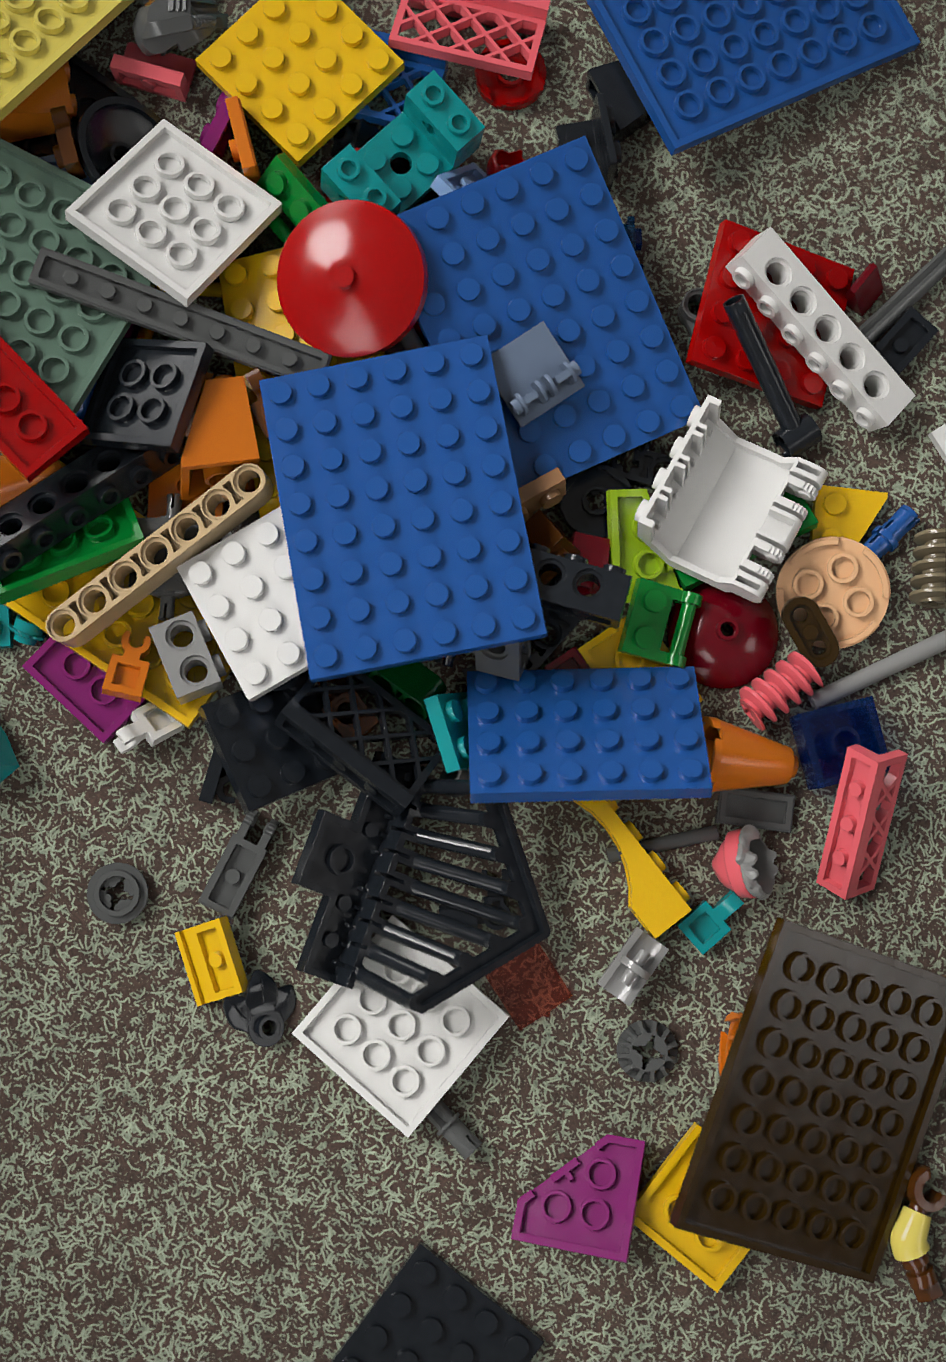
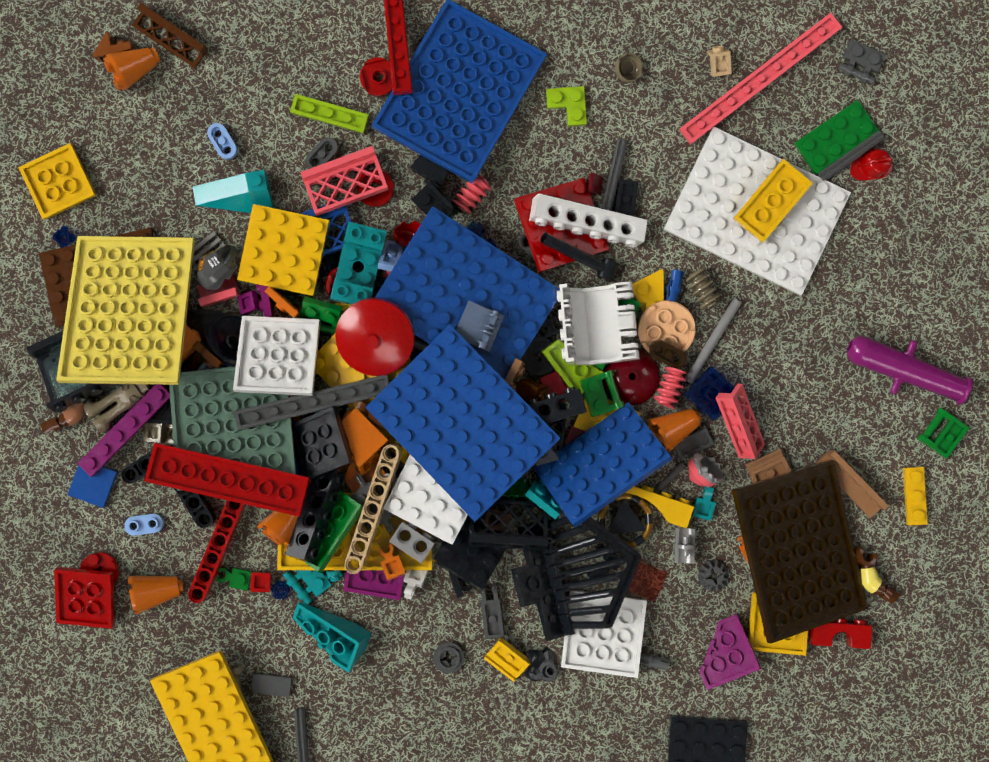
camera: 25 degrees left, 5 degrees up
none -> magenta plate [237,291,260,315]
none -> coral piece [452,174,492,214]
none -> lime plate [546,86,587,127]
none -> piece [597,493,654,548]
none -> medium nougat plate [744,448,791,483]
none -> red arch [808,618,872,649]

